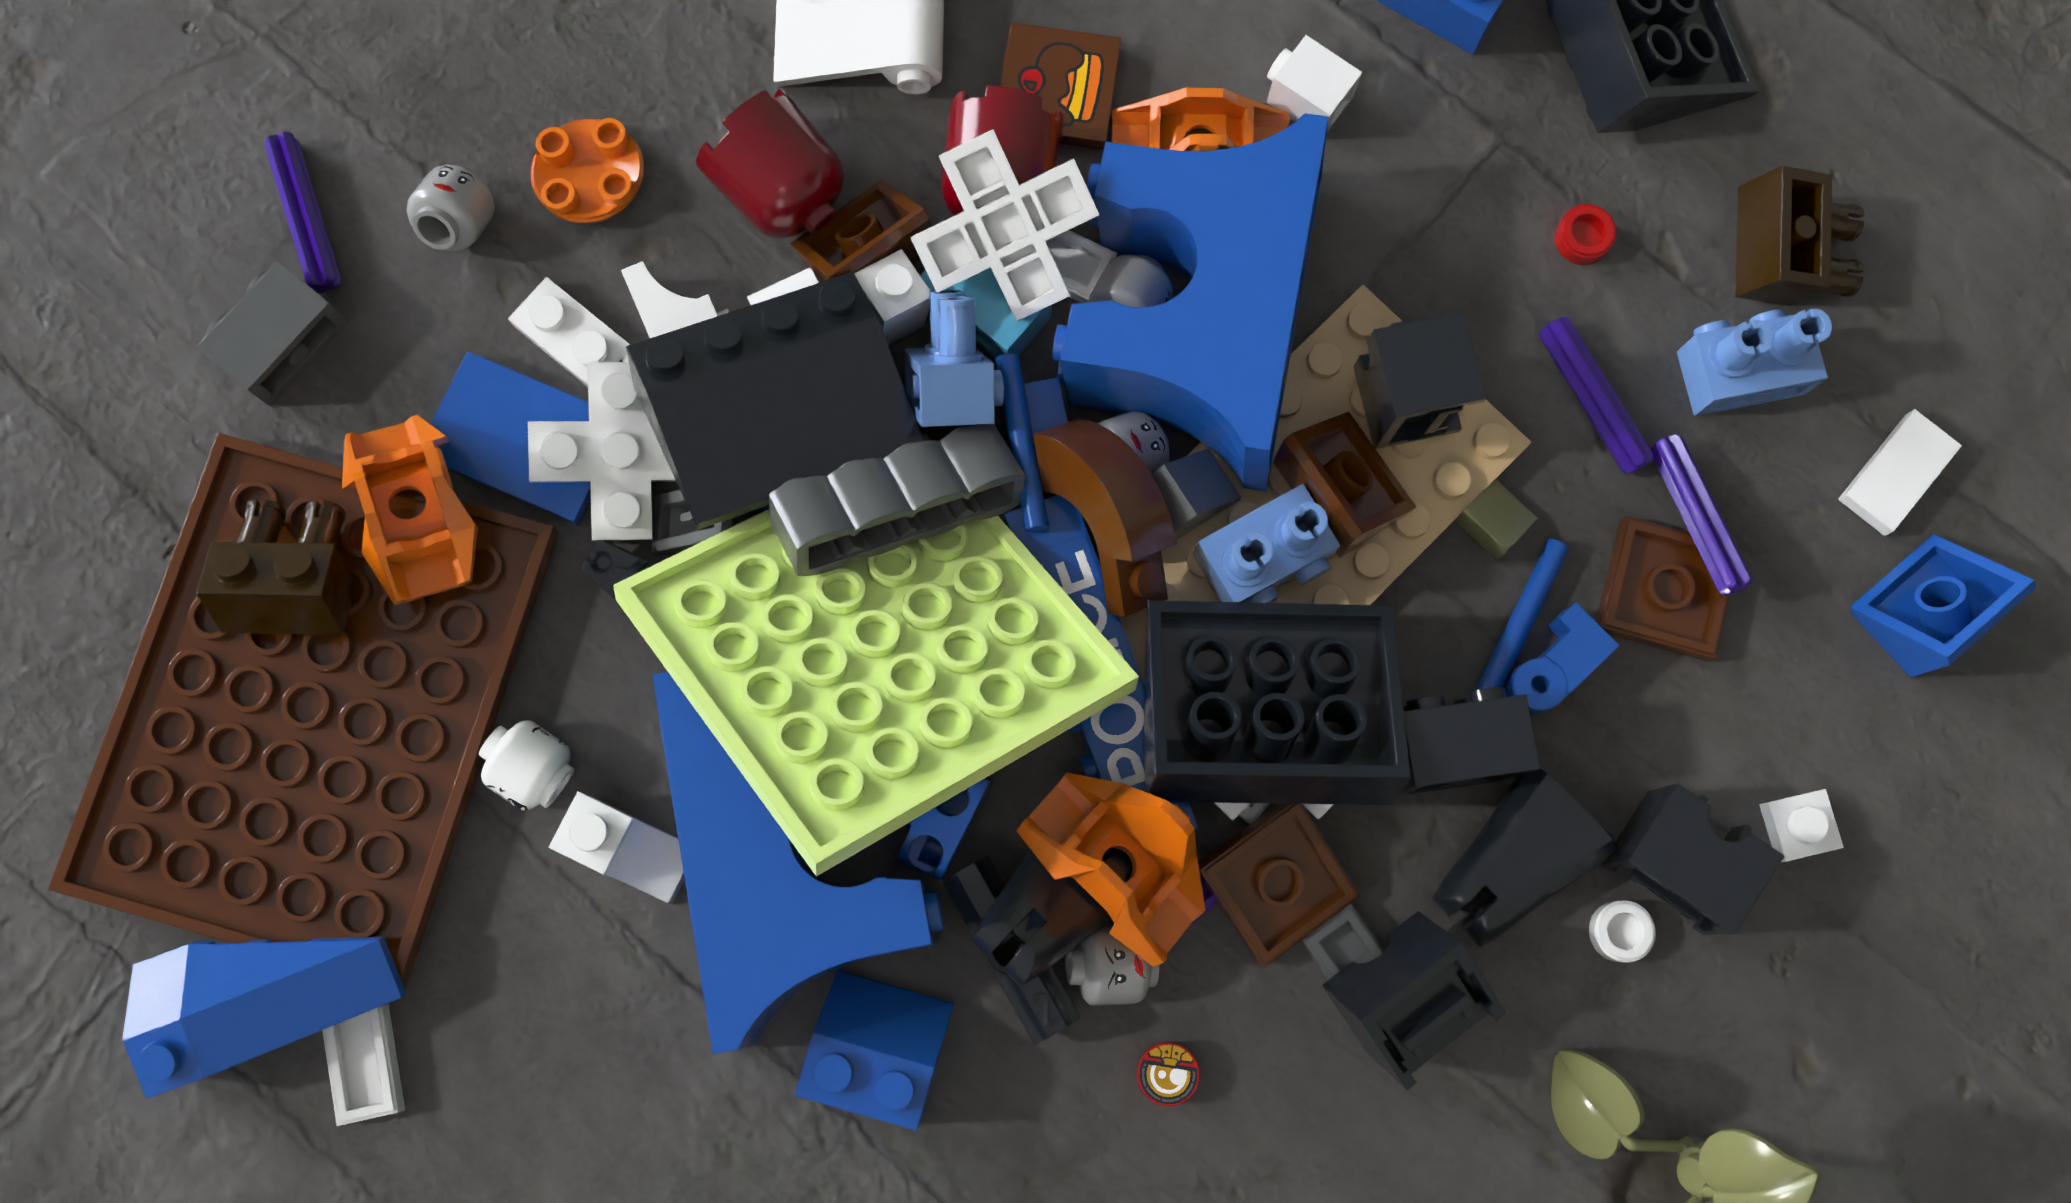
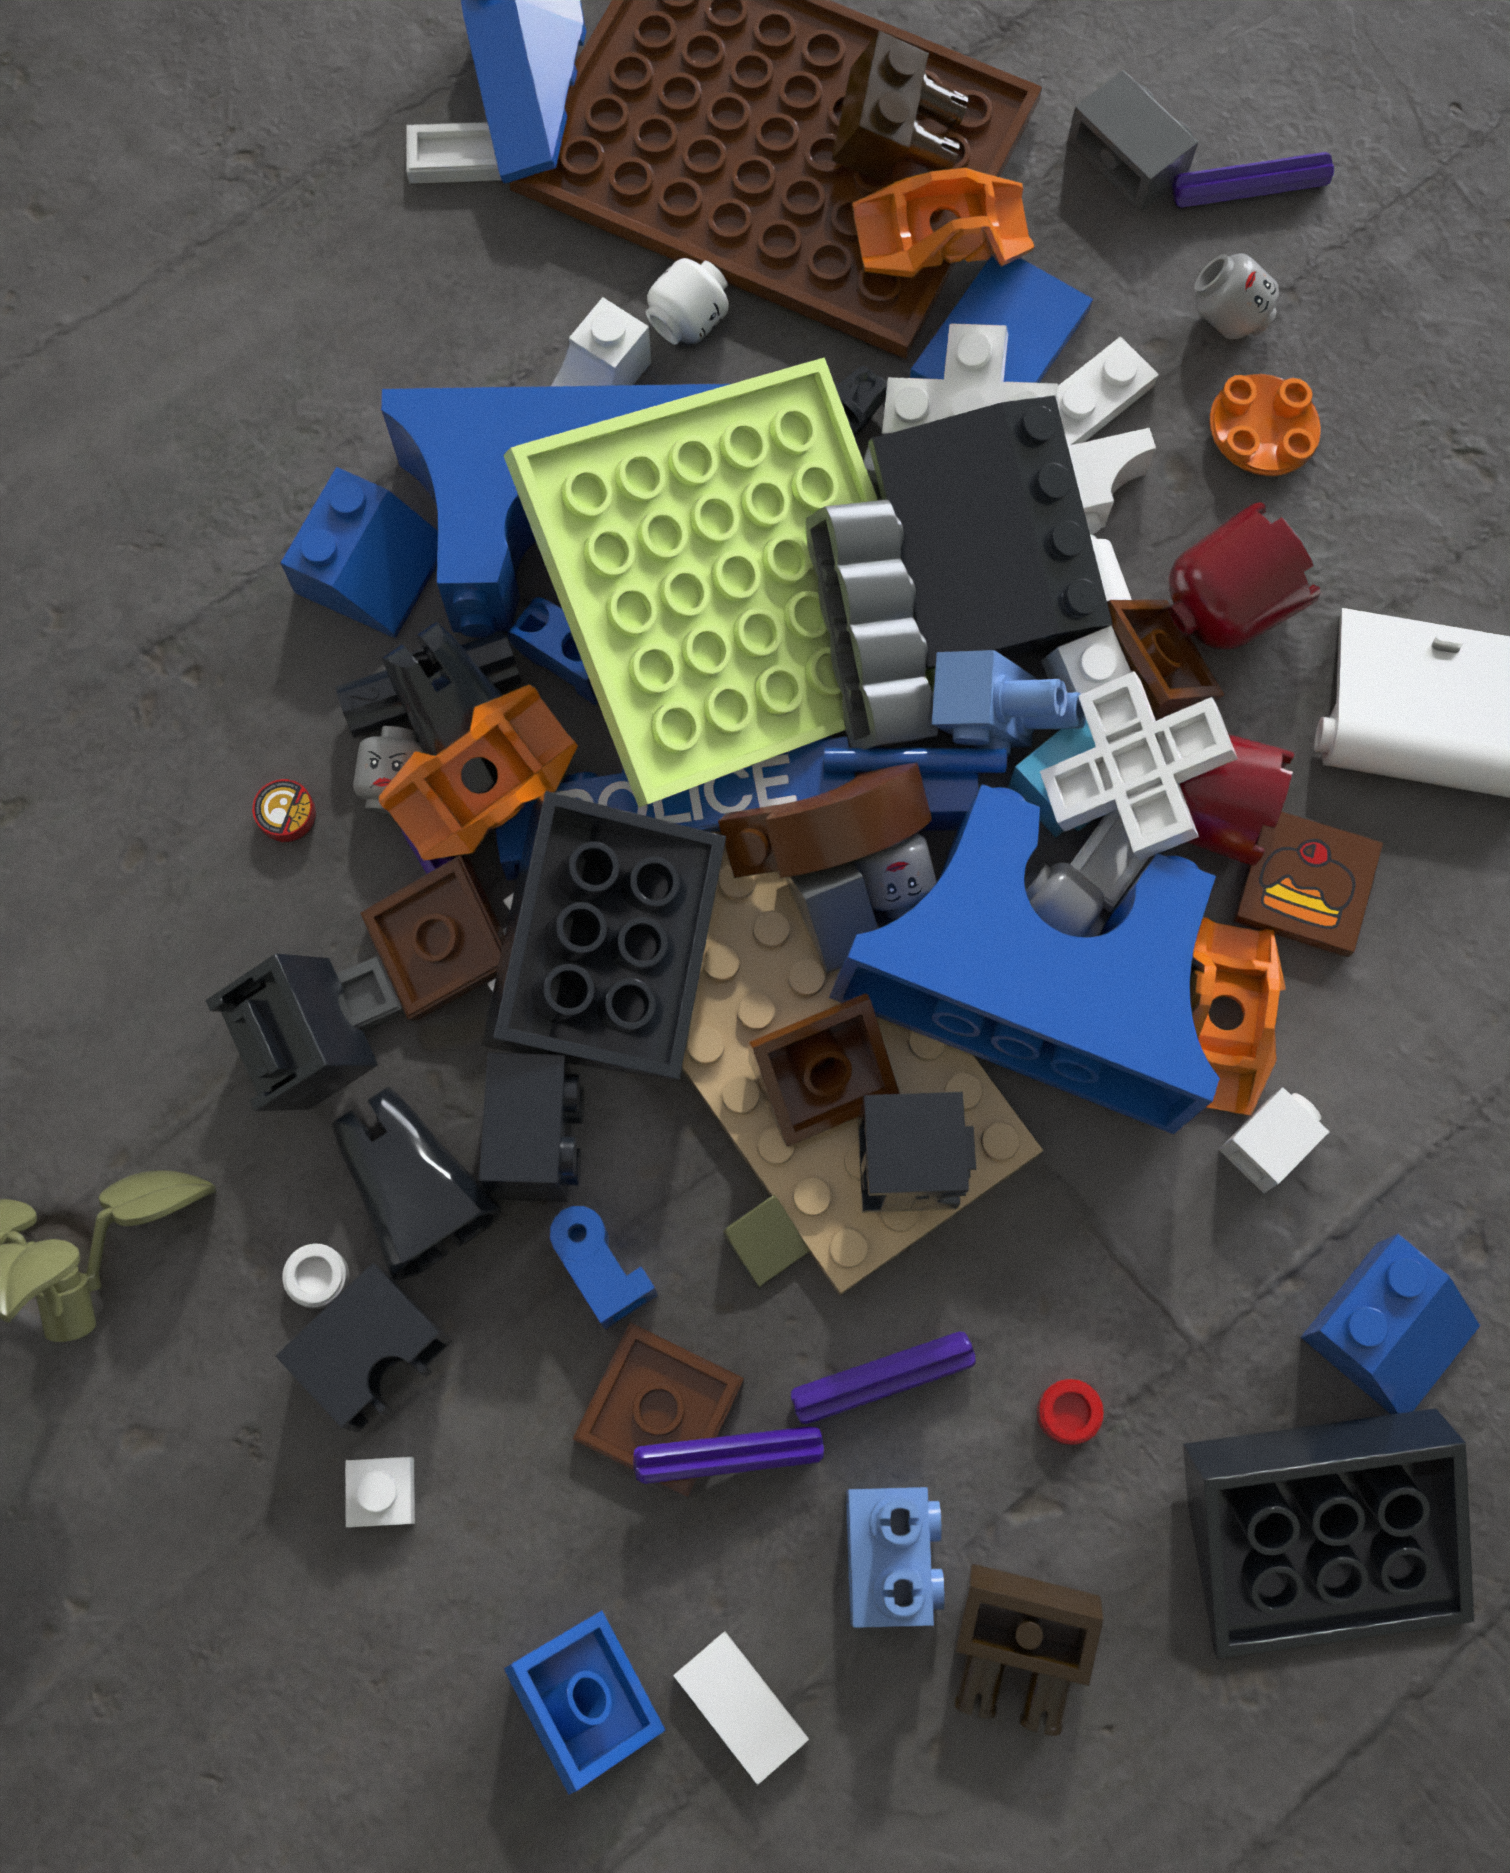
camera: 100 degrees right, 5 degrees down
medium blue brick [1193,484,1341,603] -> none
blue bar [1475,539,1570,691] -> none

